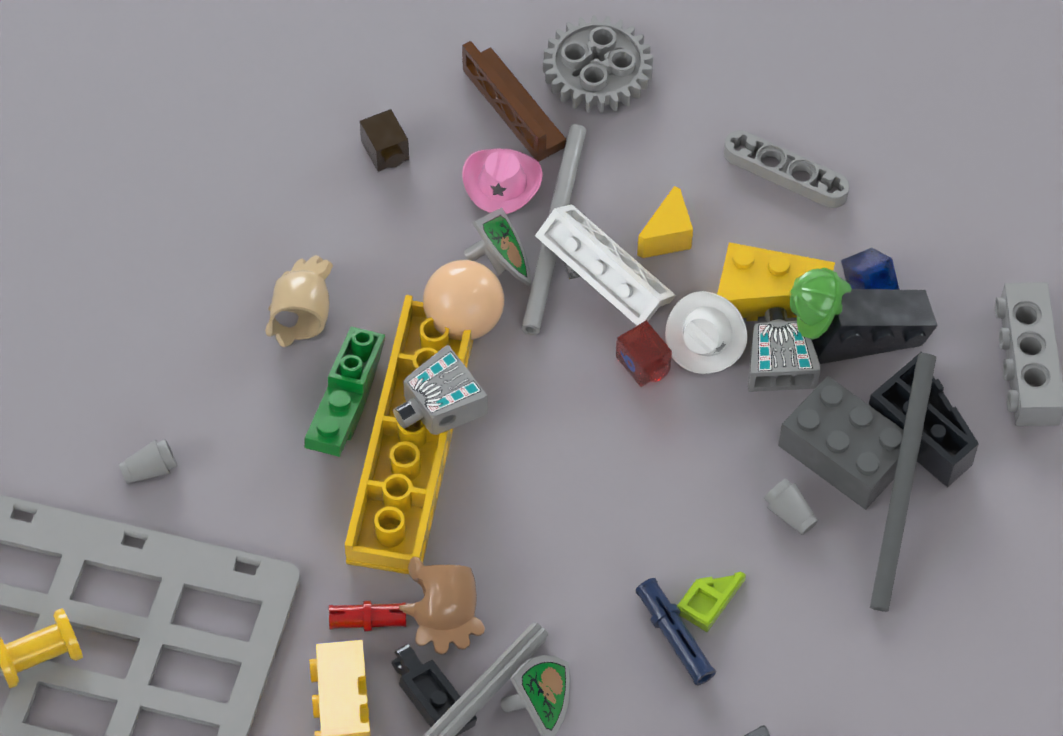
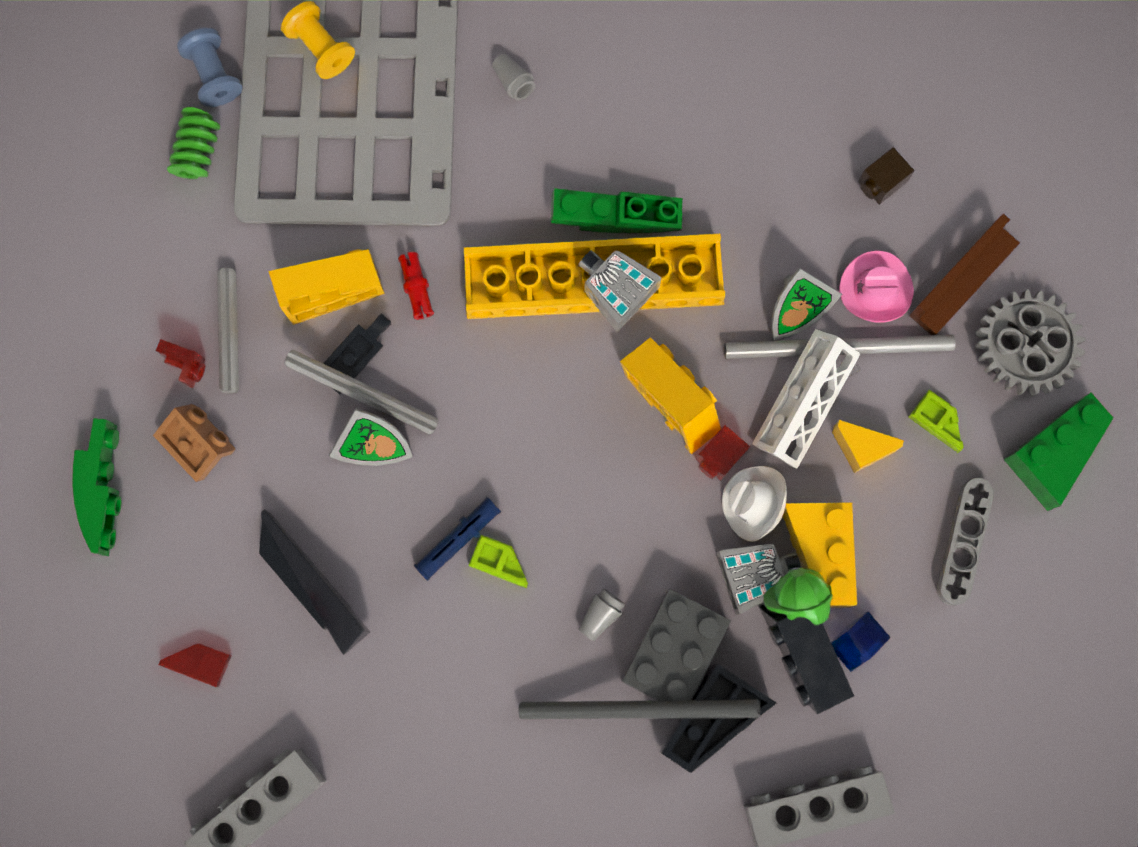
camera: 80 degrees right, 20 degrees up
tan piece [265,255,333,347] -> none
medium nougat piece [399,557,485,655] -> none
light nougat piece [423,260,504,341] -> none
none -> yellow wedge [620,337,721,455]
none -> lime tile [908,390,964,453]
none -> green wedge [1004,392,1114,511]

